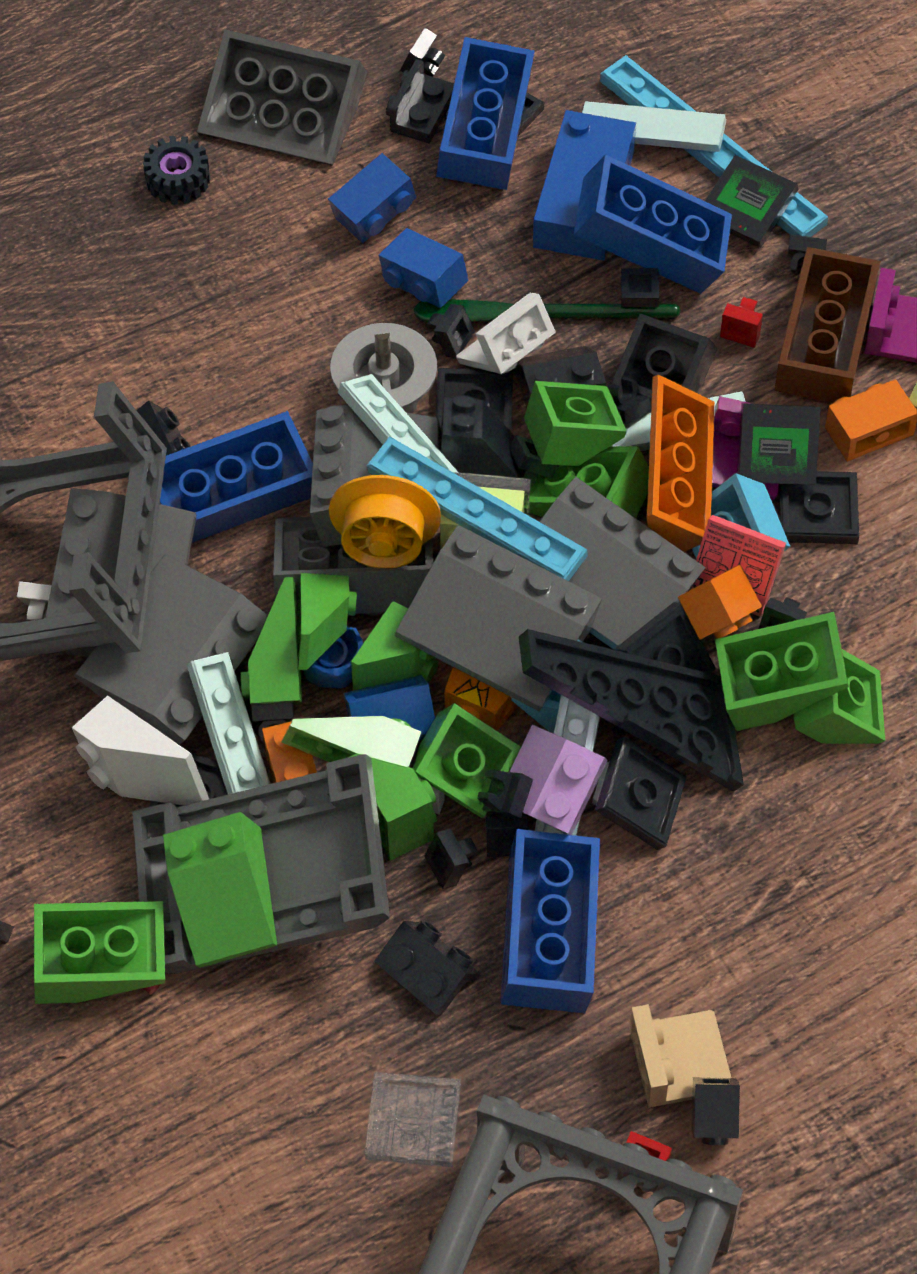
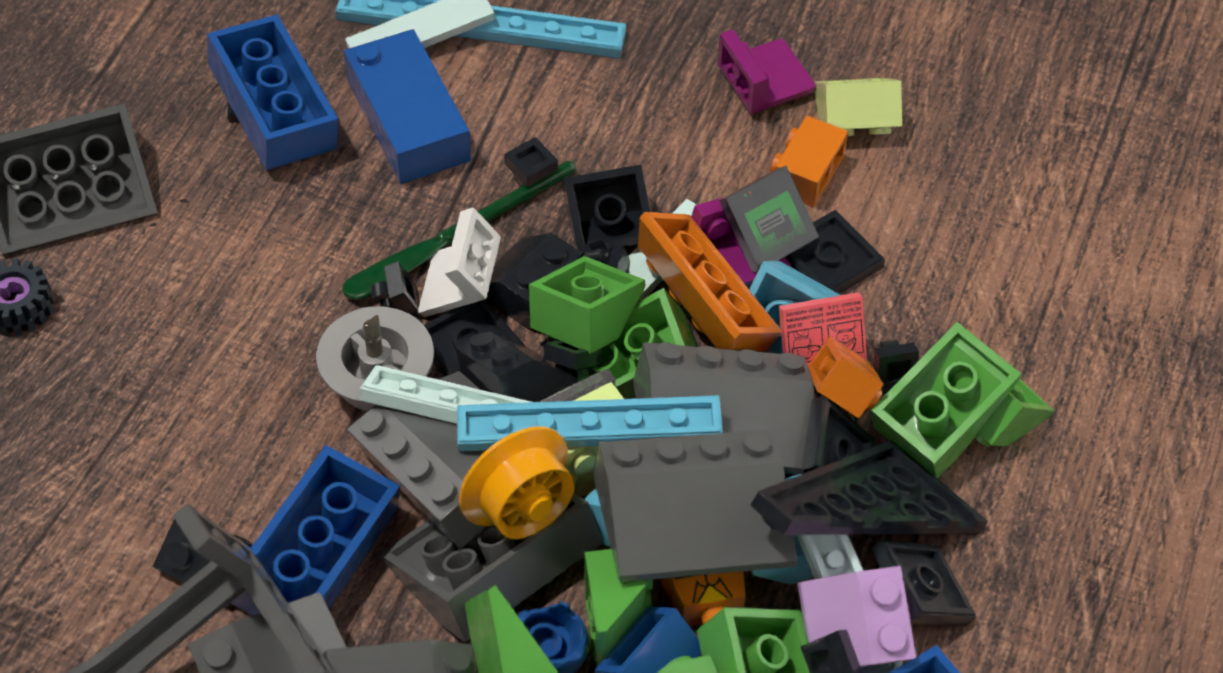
camera: 40 degrees left, 5 degrees down
bright green slope [298,573,357,670] -> none
blue brick [328,153,417,244] -> none
blue brick [378,228,469,308] -> none
black bracket [386,59,454,144] -> none
tile [399,28,445,77] -> none
blue brick [574,154,732,294] -> none
tile [705,155,799,248] -> none
red tile [720,297,763,348] -> none
reddish brown brick [774,247,881,403] -> none
black tile [788,234,827,272] -> none

